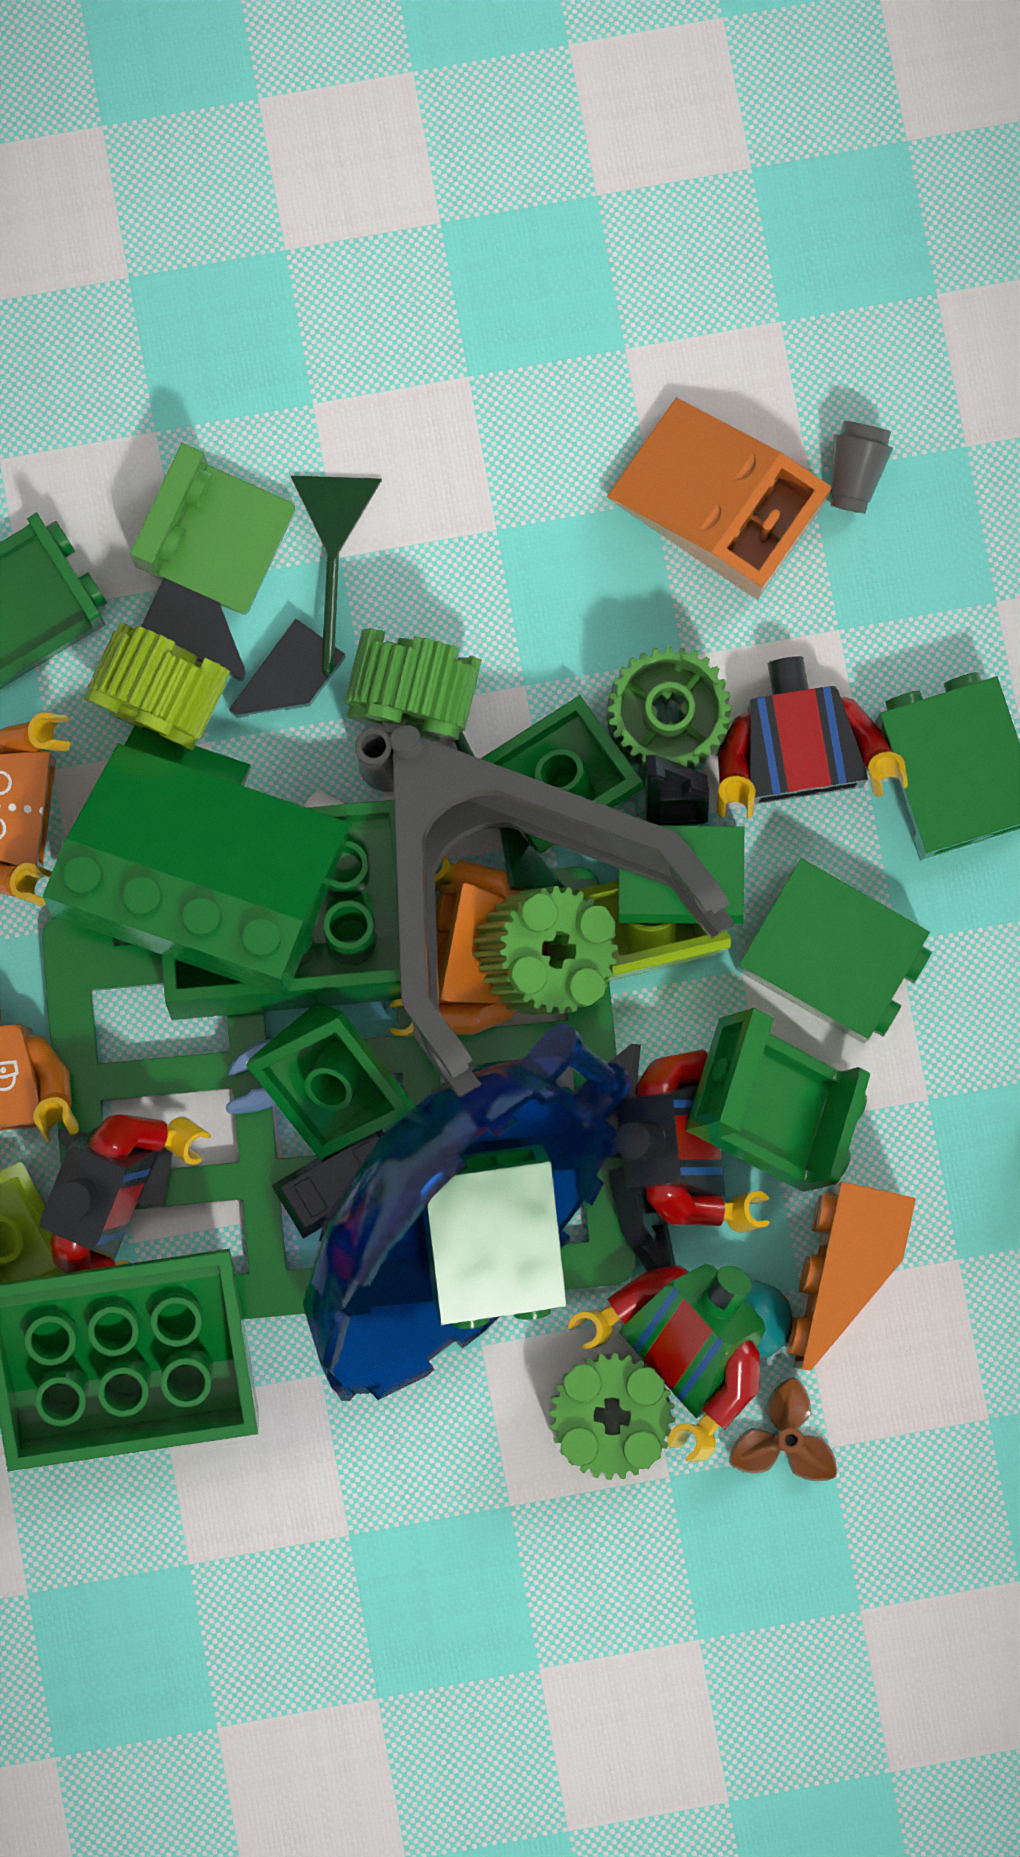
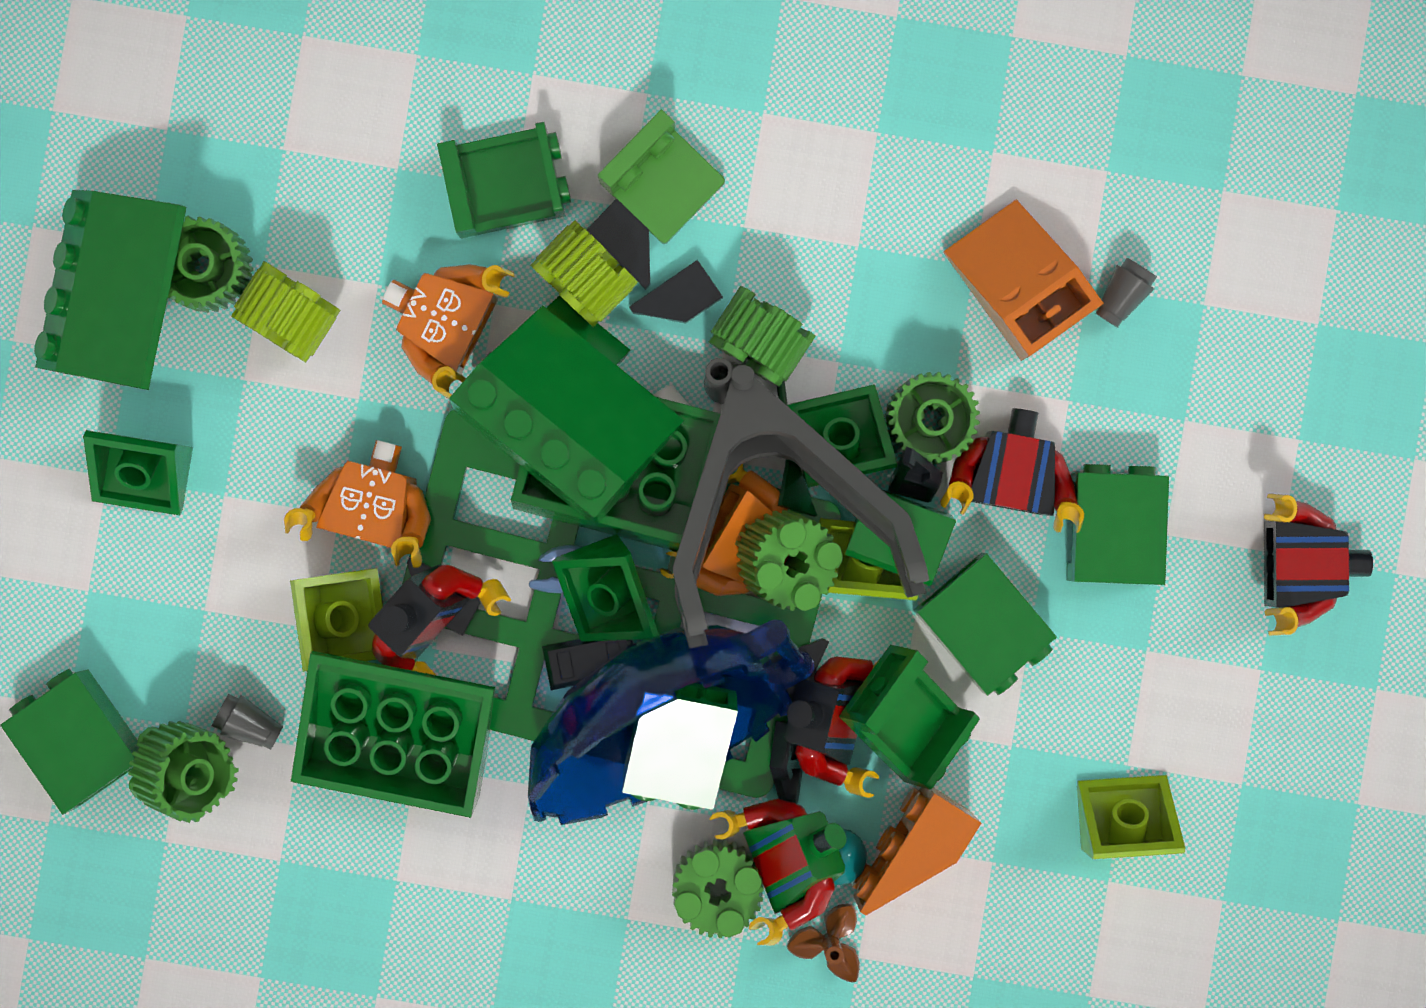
camera: 20 degrees right, 5 degrees up
dark green piece [291,476,382,675] -> none

